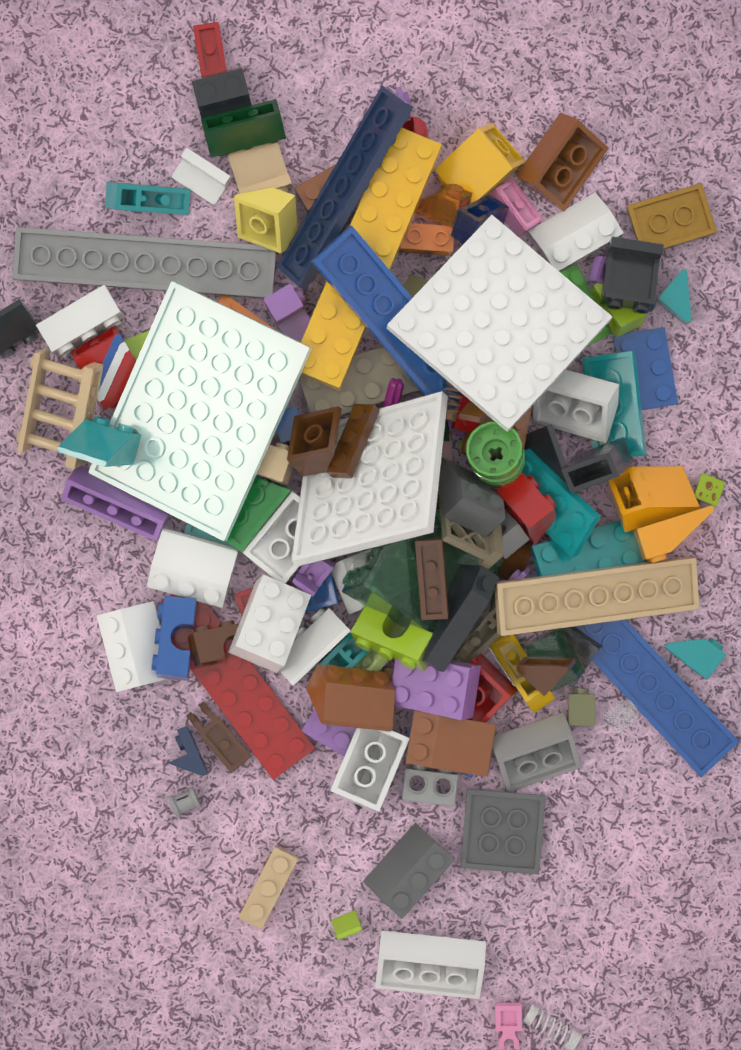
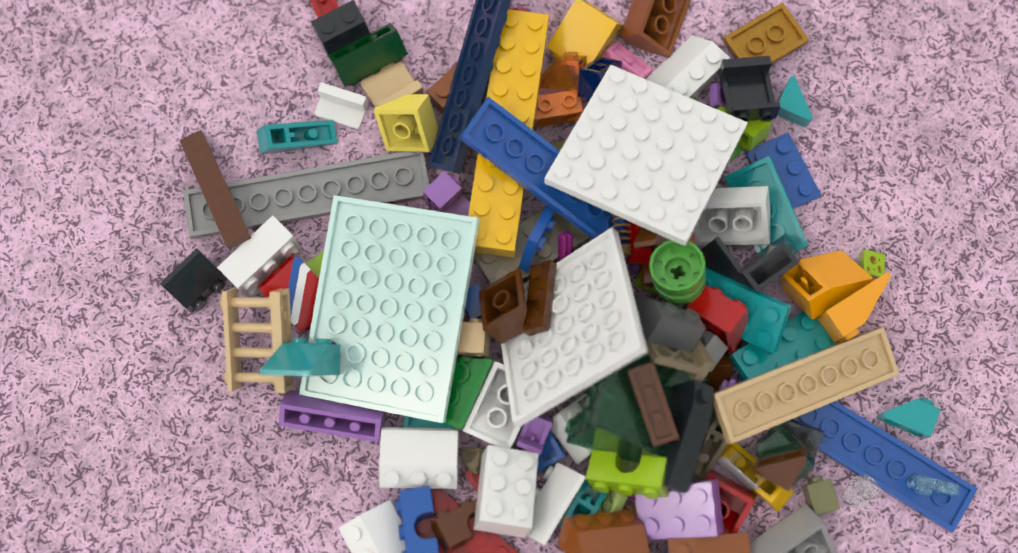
camera: 15 degrees left, 10 degrees down
none -> reddish brown tile [180,130,251,249]
none -> dark tan tile [460,447,485,474]
none -> blue wing [518,205,556,272]
none -> clear light blue plate [908,475,959,496]

